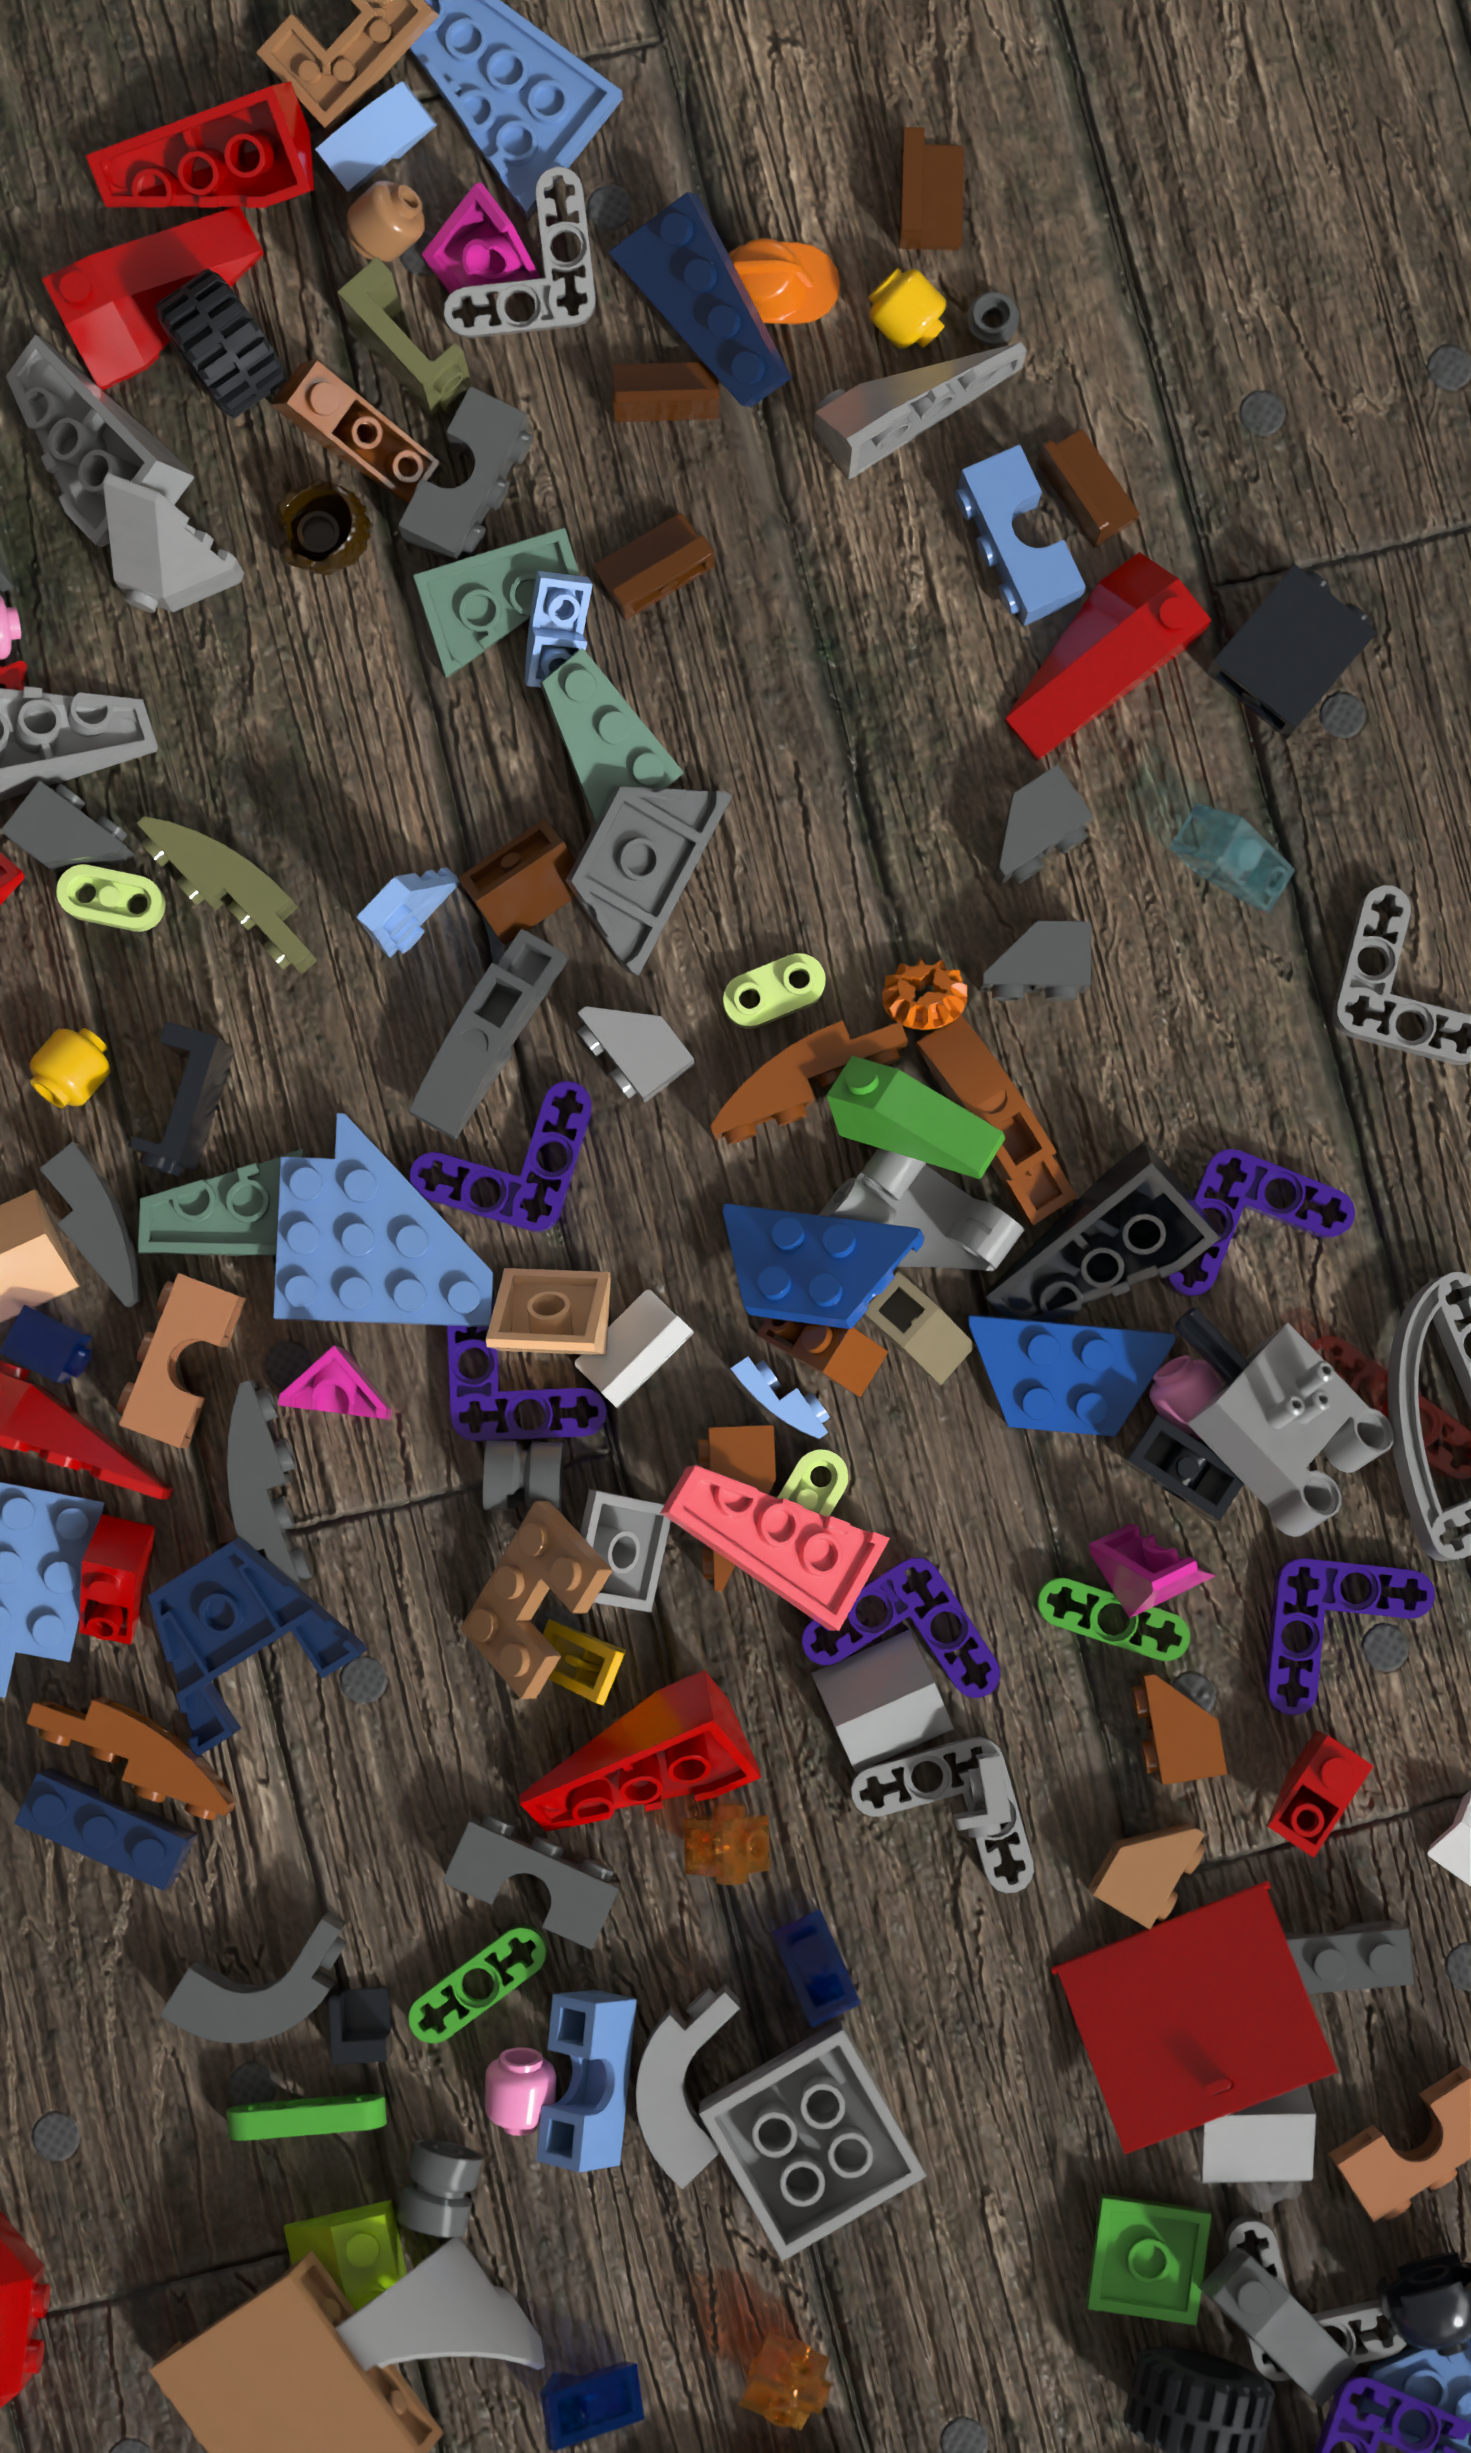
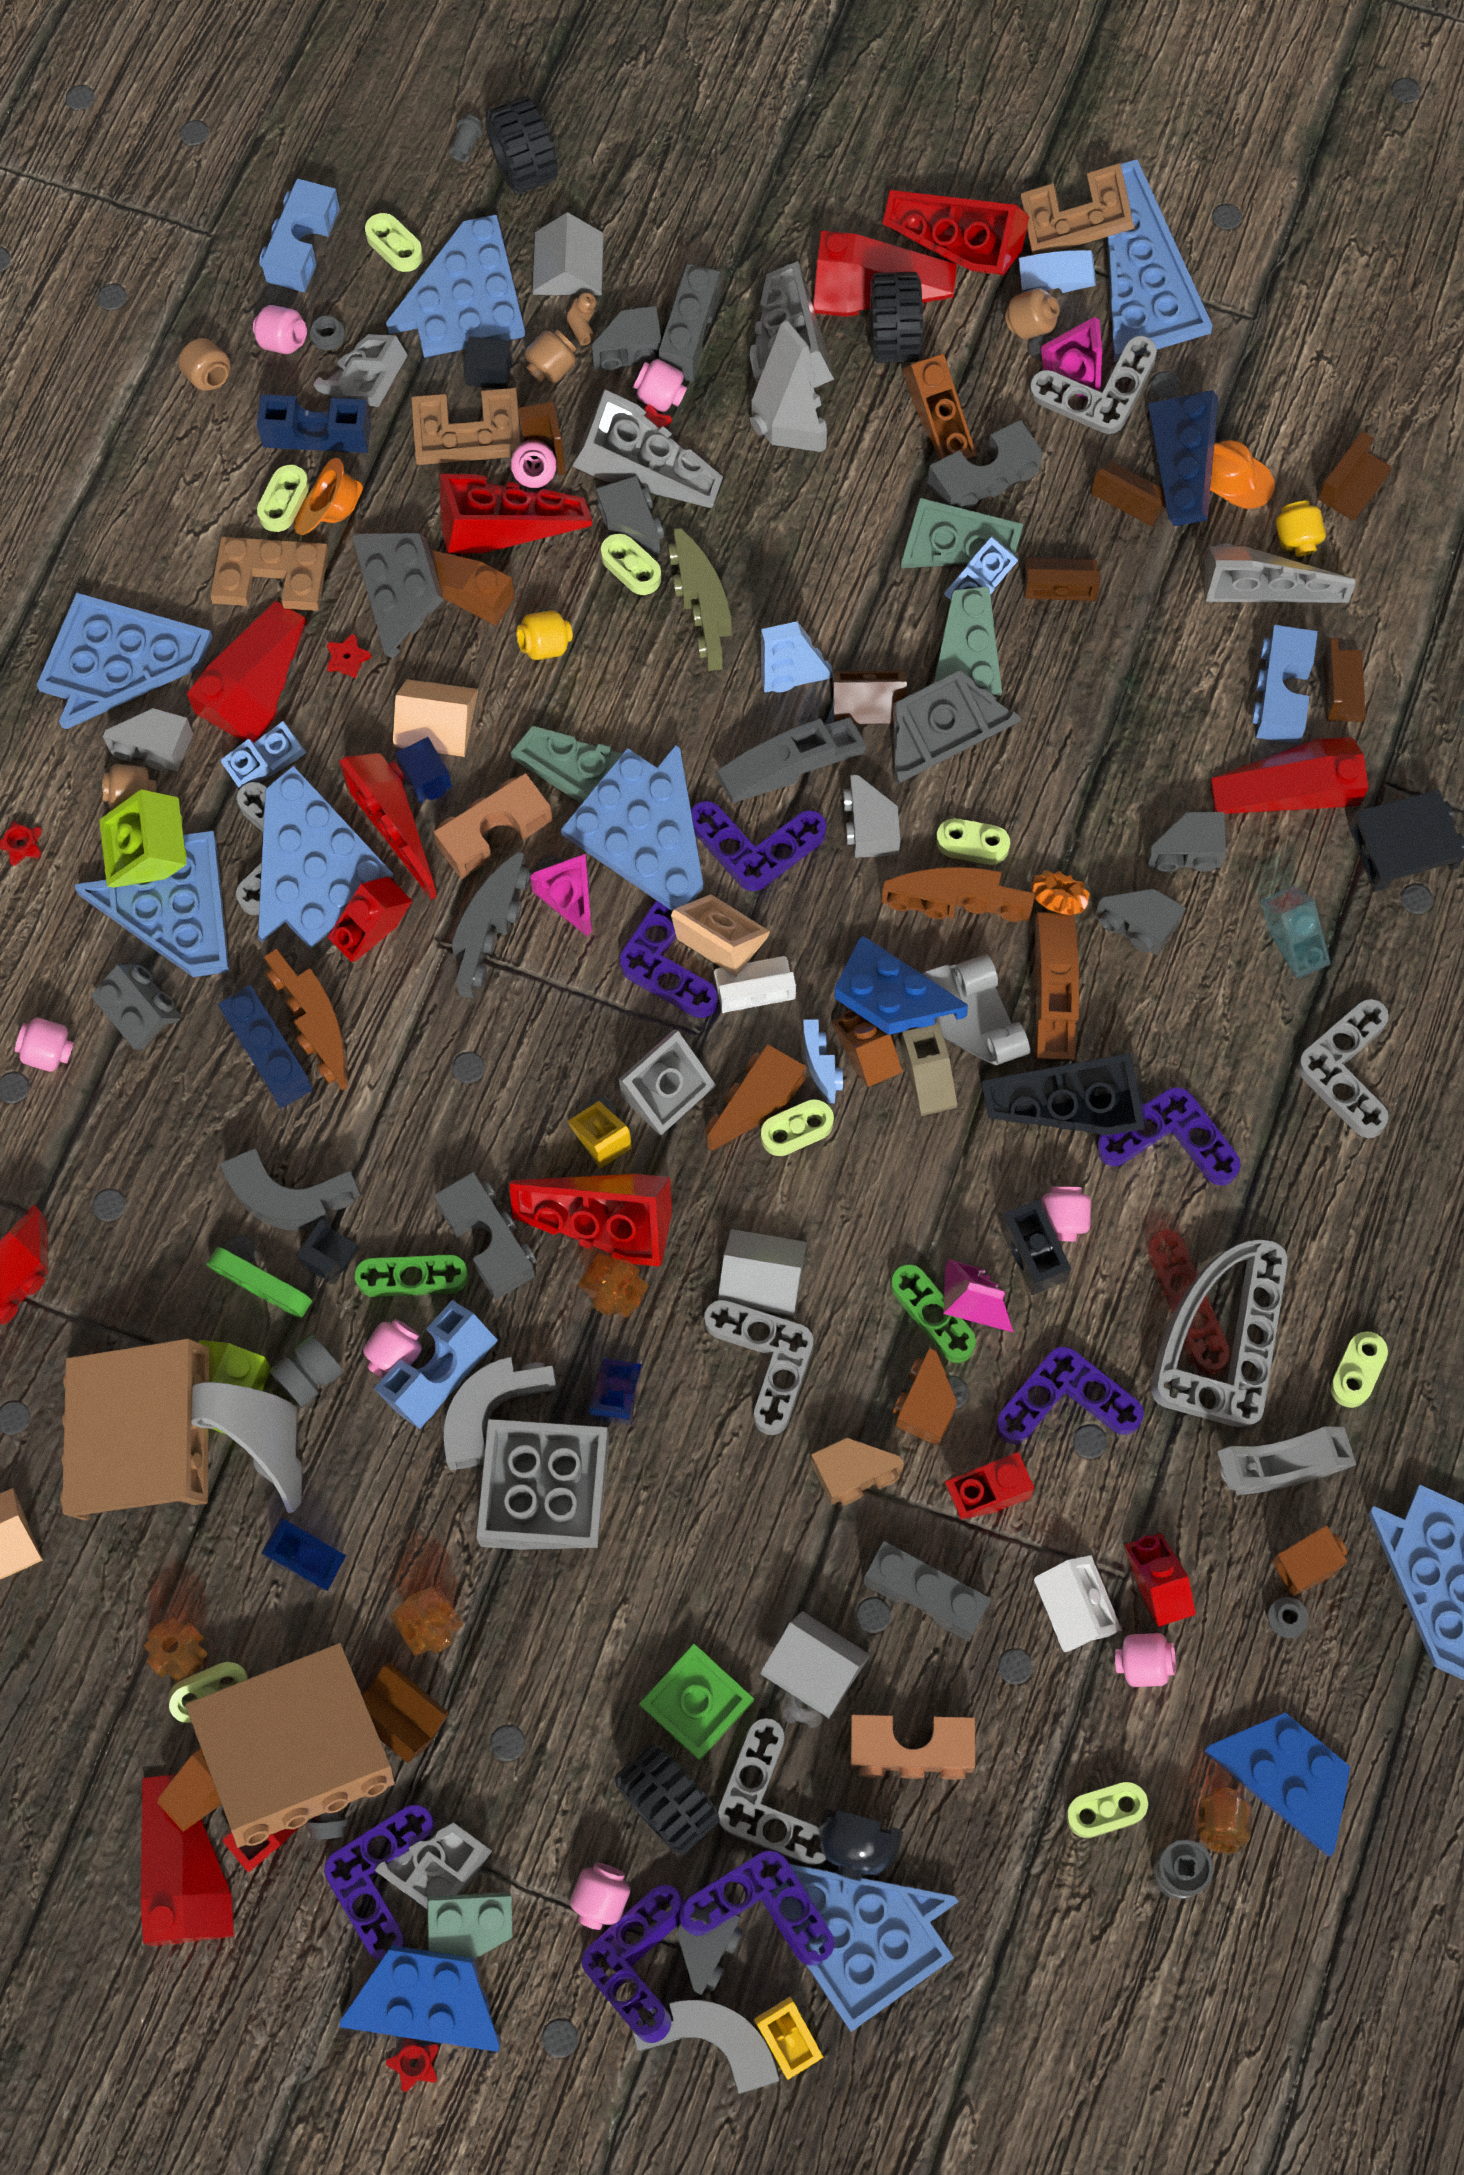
camera: 35 degrees right, 15 degrees down
dark grey slope [40,1141,143,1309] -> none
black panel [128,1021,235,1177] -> none
dark blue wing [148,1537,368,1757] -> none
dark brown hair [275,479,371,576] -> none
olive panel [337,257,472,419] -> none
medium nougat plate [460,1501,613,1699] -> none
dark grey wheel [483,1440,564,1512] -> none
coral wing [660,1466,890,1631] -> none
dark purple beam [802,1557,1000,1698] -> none
bright green slope [827,1056,1005,1179] -> none
light grey bracket [953,1751,1012,1837] -> none
dark grey plate [966,292,1019,346] -> none
blue wing [967,1314,1176,1437] -> none
red piece [1051,1880,1339,2154] -> none
light grey piece [1175,1307,1394,1537] -> none
dark grey slope [1198,2246,1357,2407] -> none

